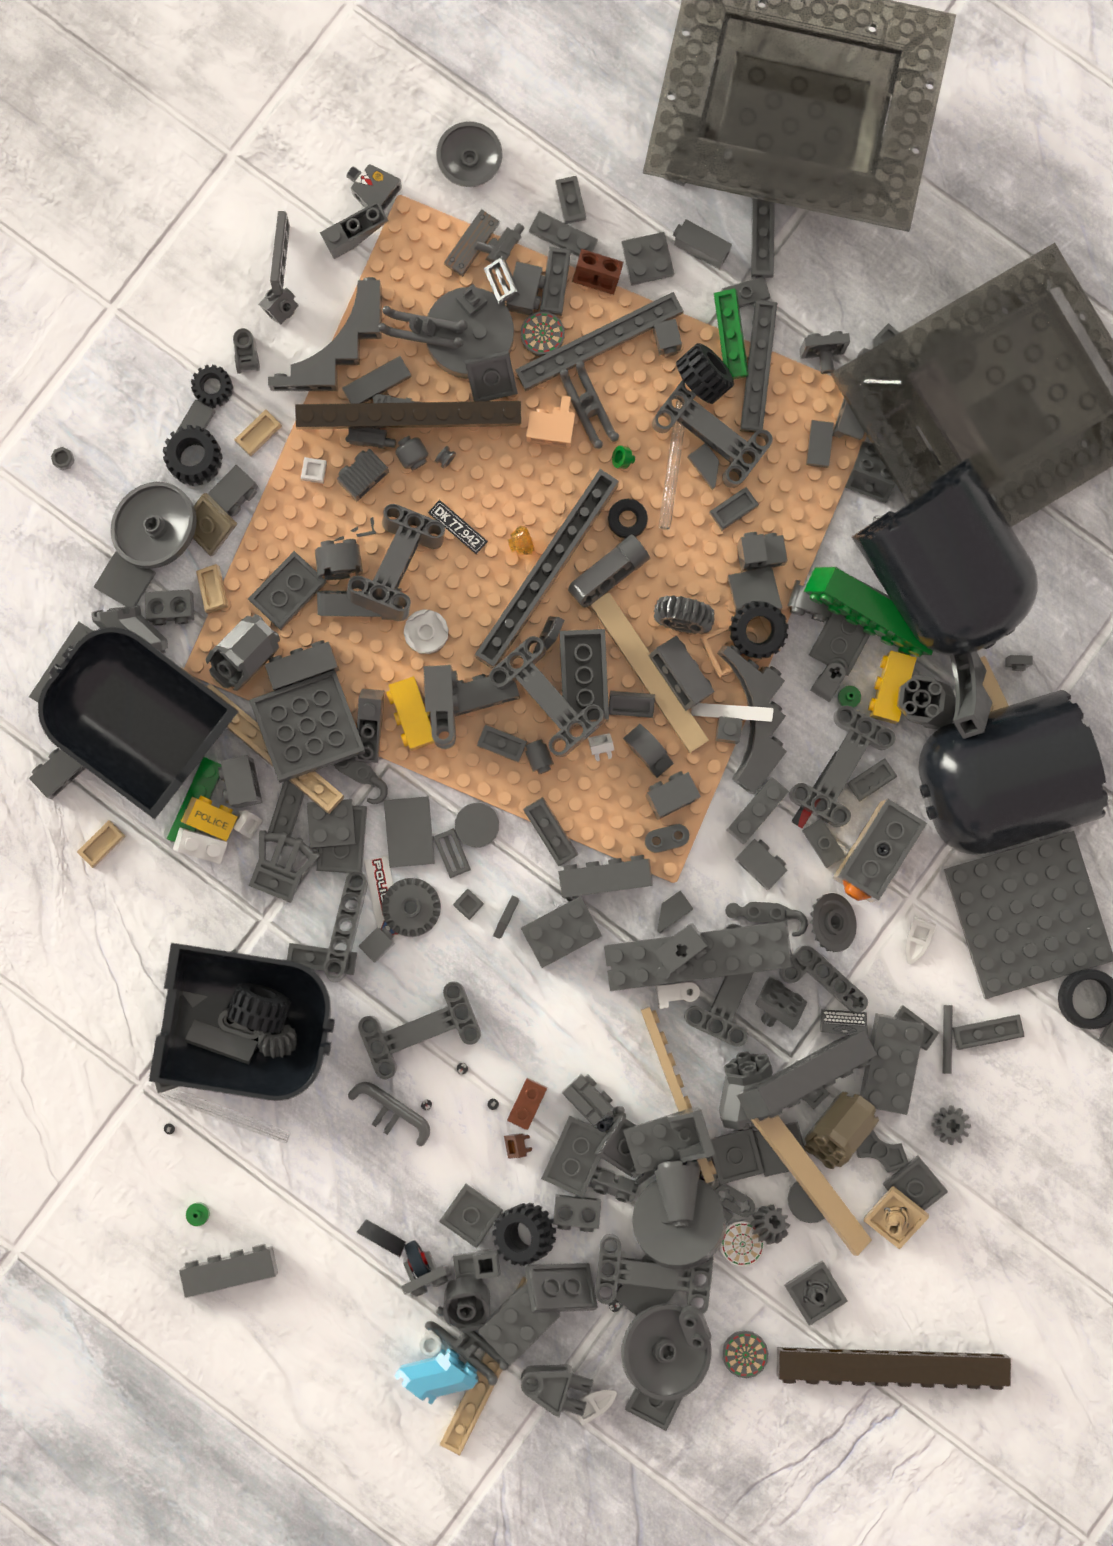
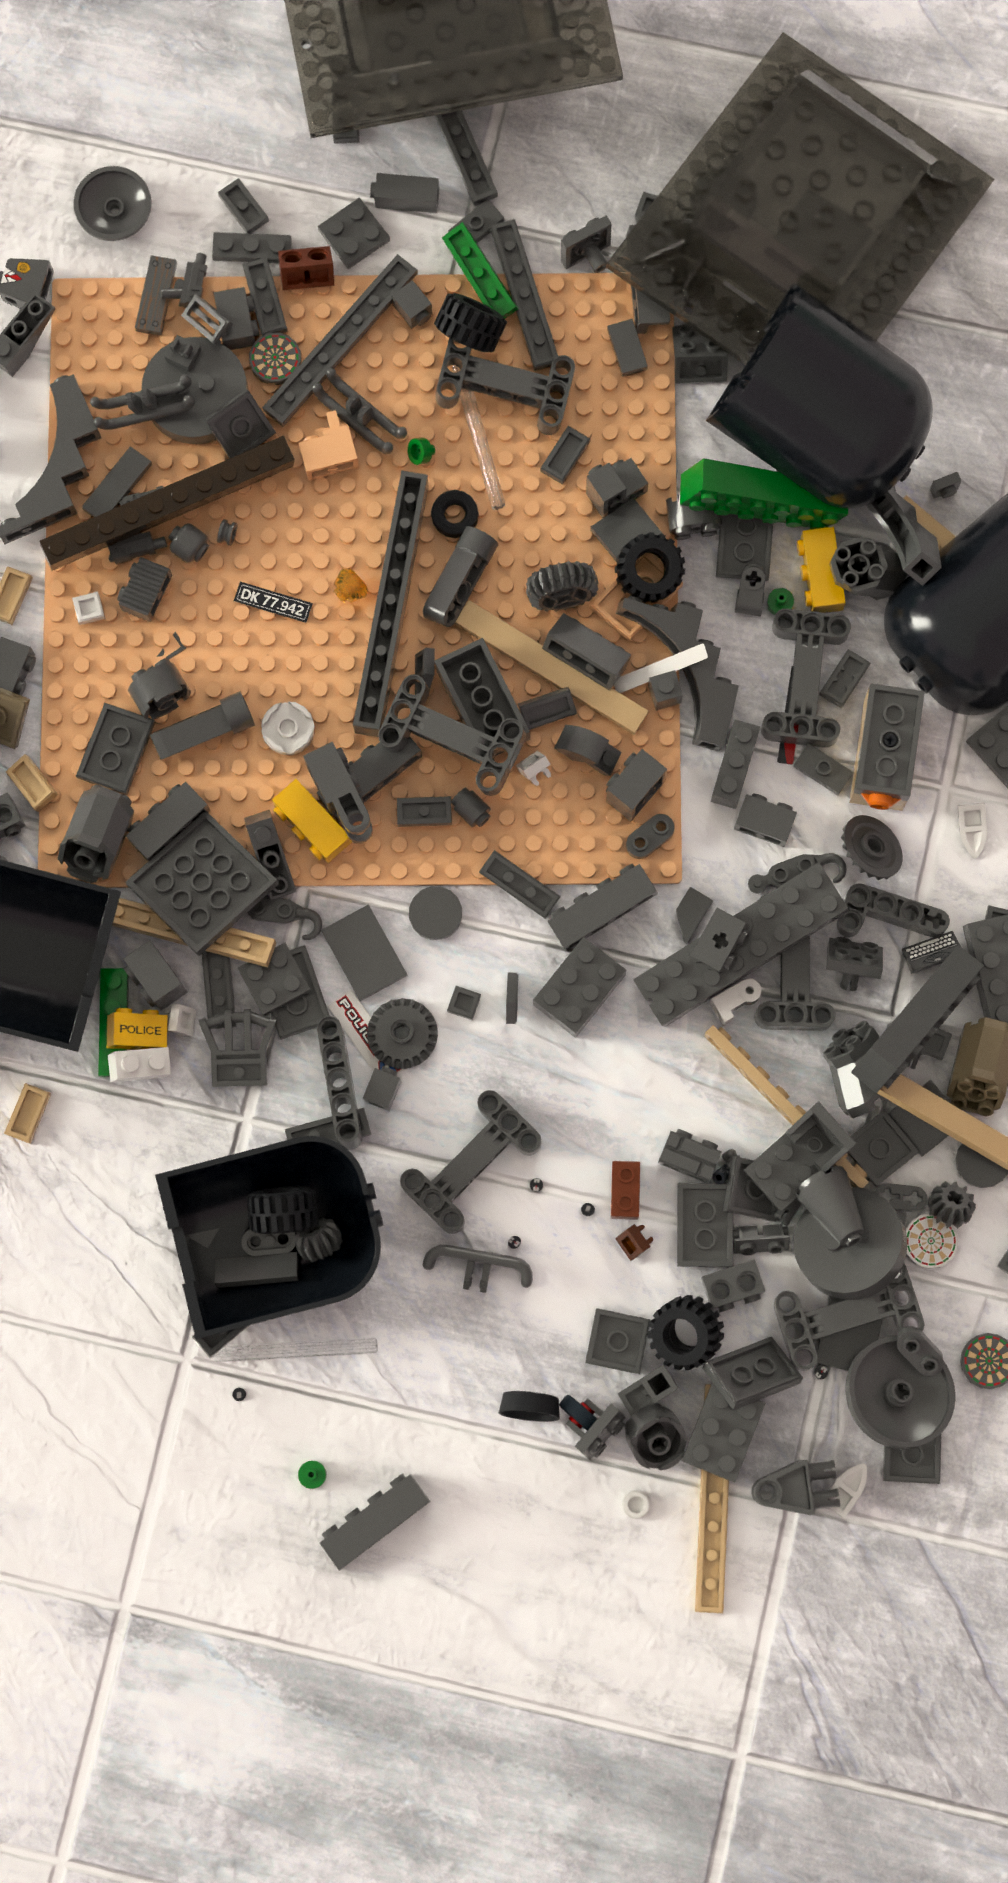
camera: 15 degrees left, 5 degrees down
dark grey beam [347,504,445,621] -> none
medium azure brick [395,1348,479,1405] -> none
dark grey piece [425,1306,509,1385] -> none
dark grey tile [433,828,471,879] -> none
dark grey tile [688,443,719,490] -> none

